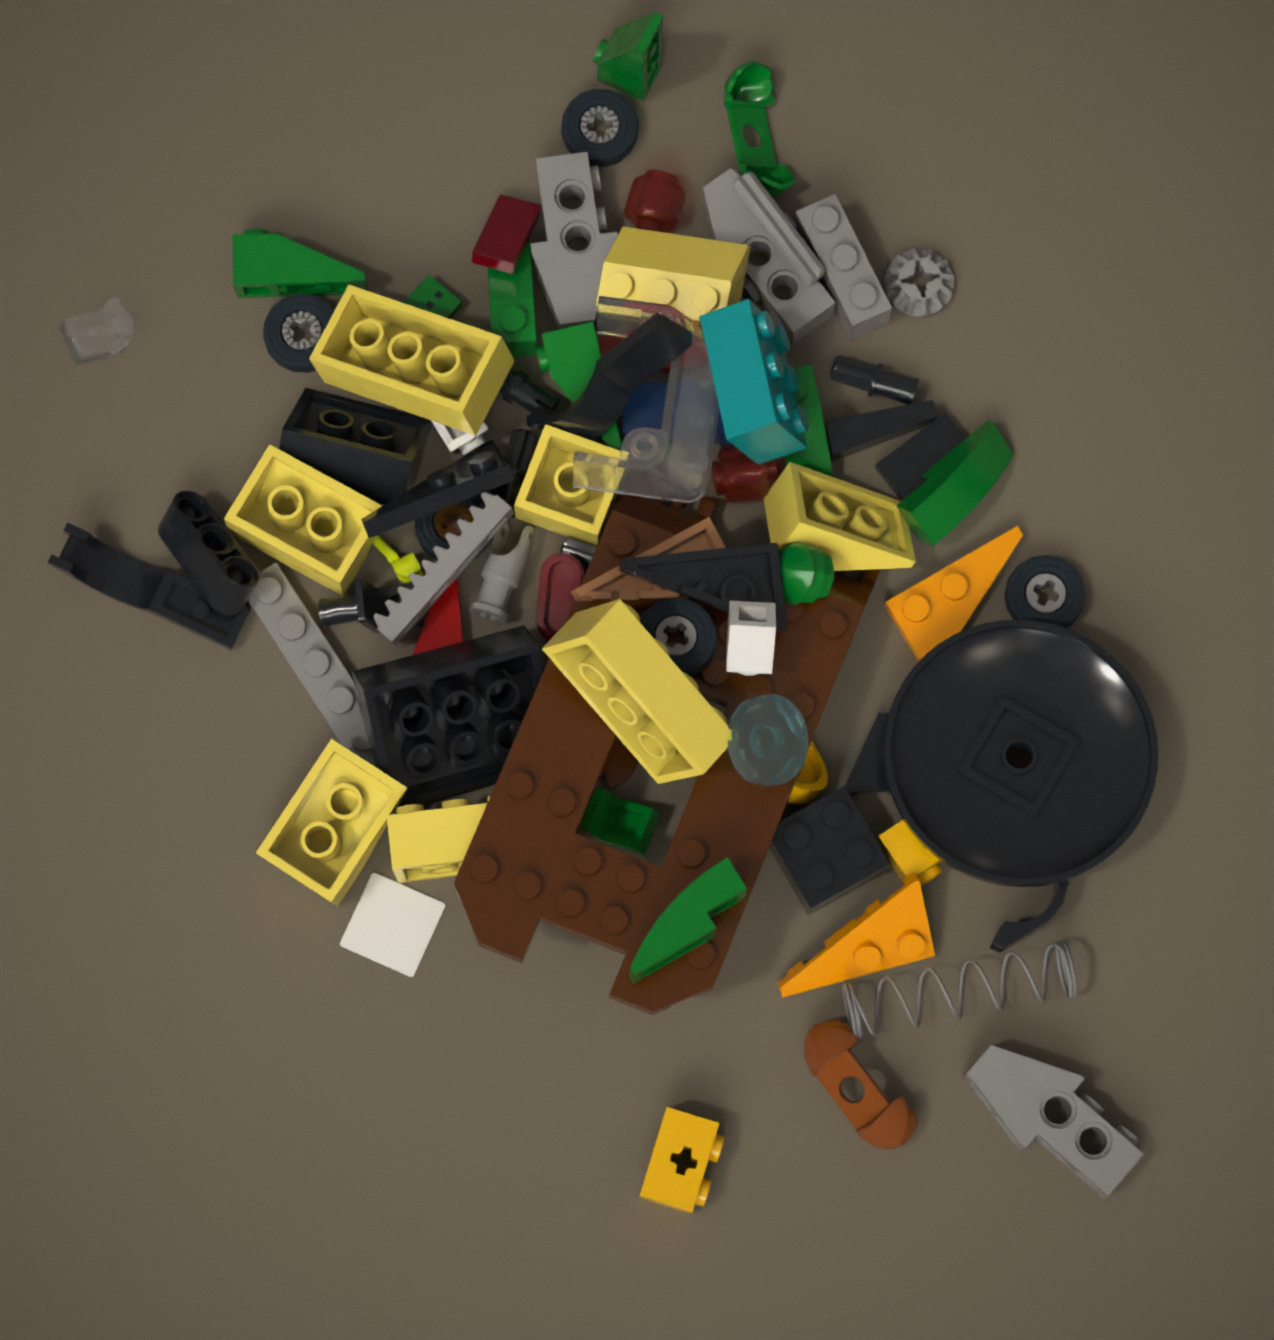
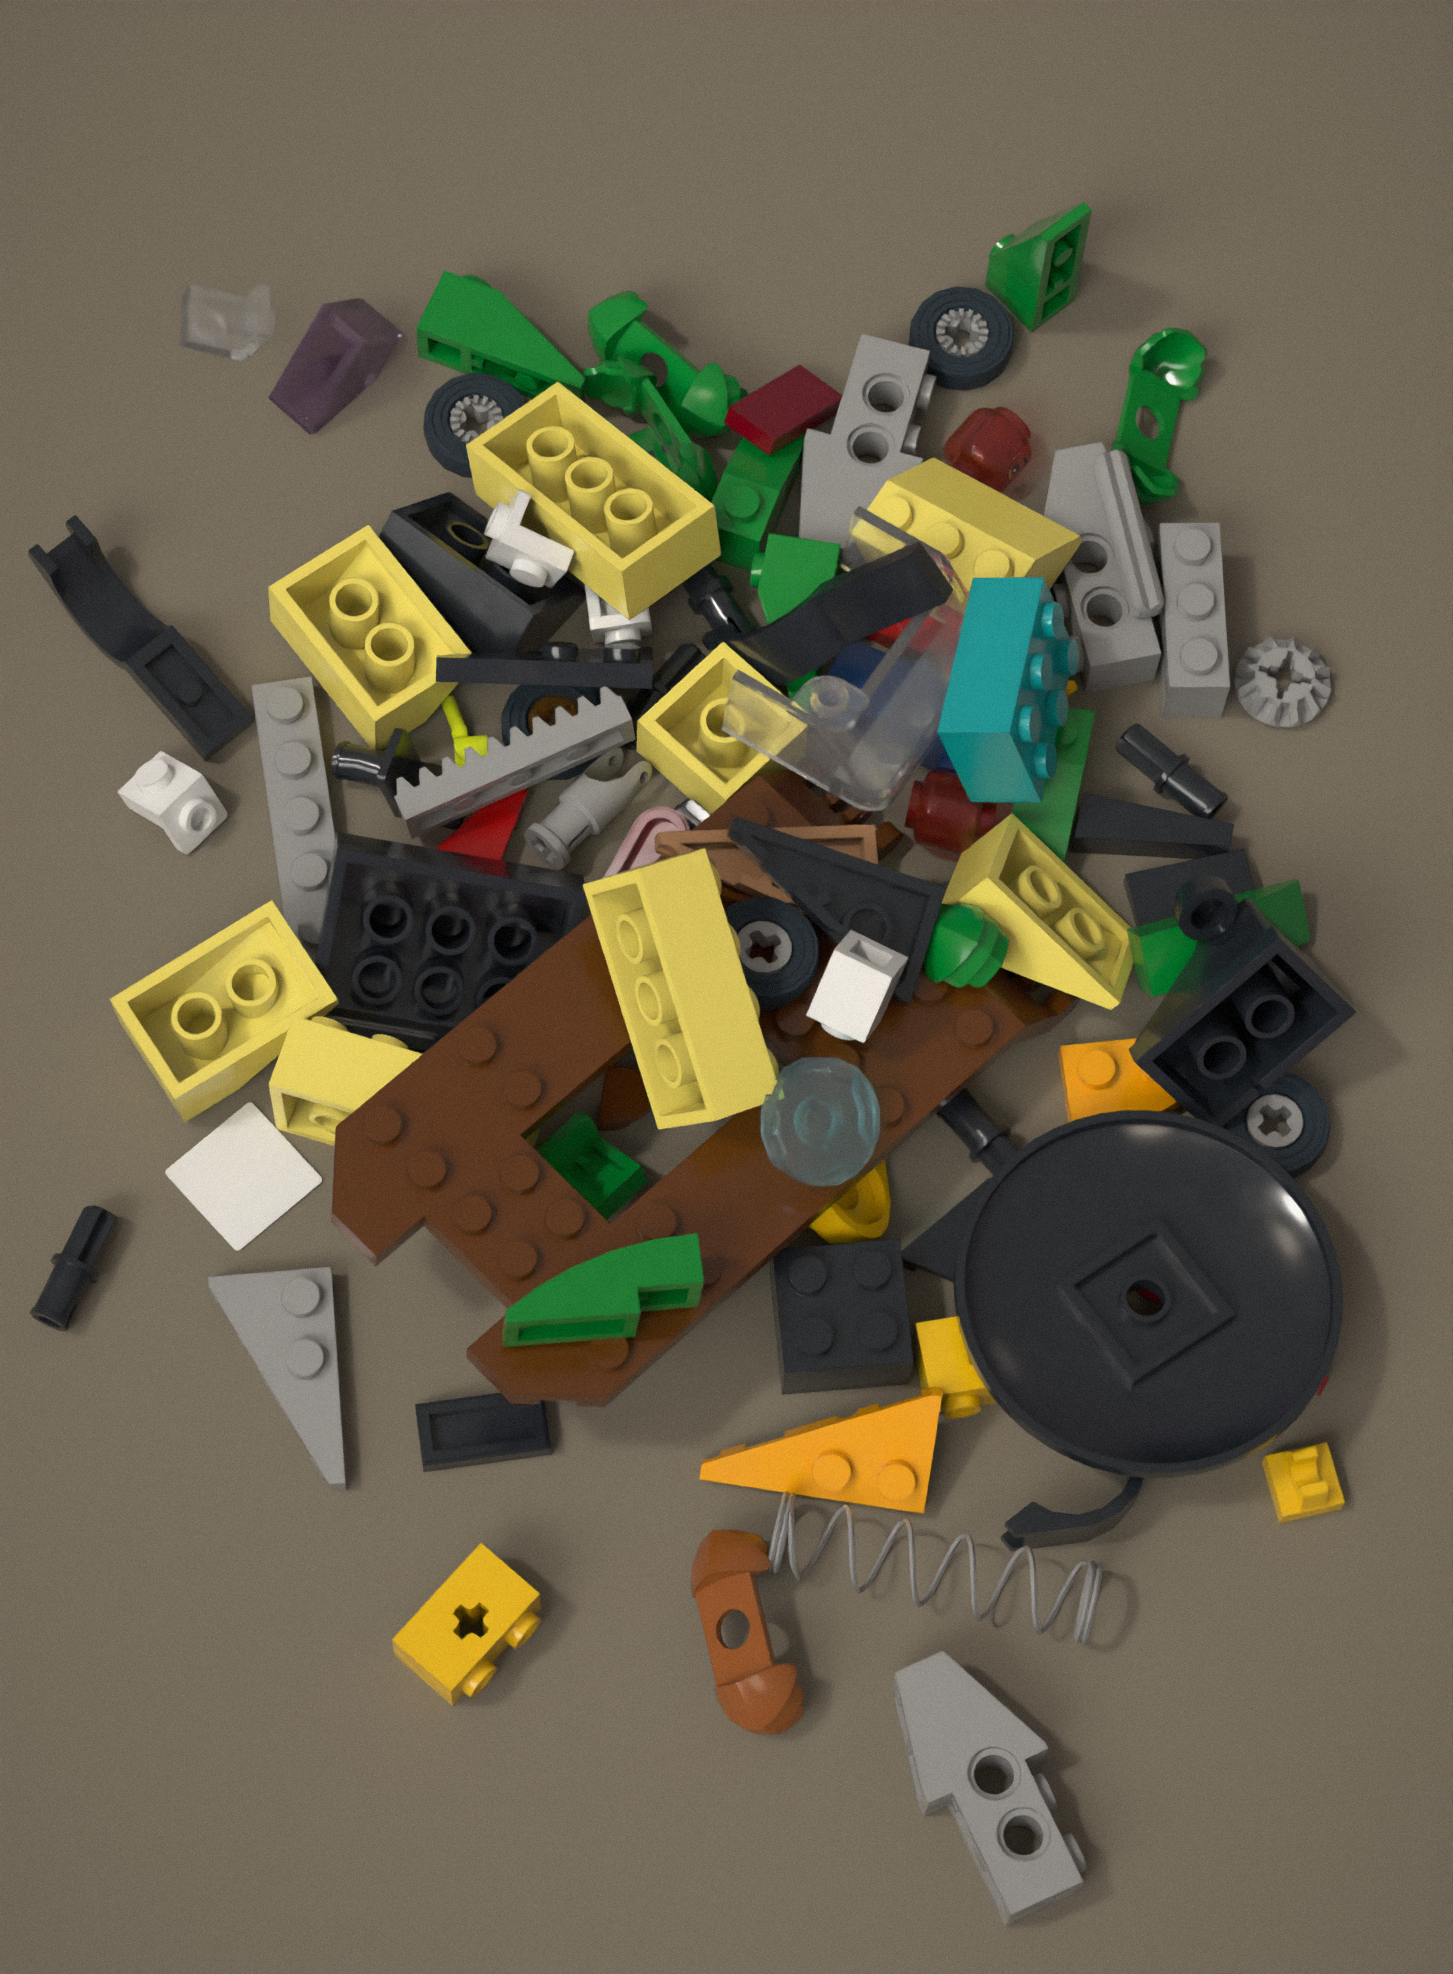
camera: 20 degrees right, 10 degrees down
black beam [158,491,260,615] -> none
none -> black axle [30,1205,118,1332]
none -> white bracket [117,751,227,854]
none -> light grey wing [208,1267,347,1491]
none -> slope [268,298,403,435]
none -> black tile [415,1393,552,1472]
none -> white bracket [484,490,575,588]
none -> green piece [583,354,717,502]
none -> green piece [587,290,749,438]
none -> black axle [936,1087,1020,1175]
none -> black piece [1128,875,1357,1127]
none -> yellow tile [1262,1442,1345,1524]

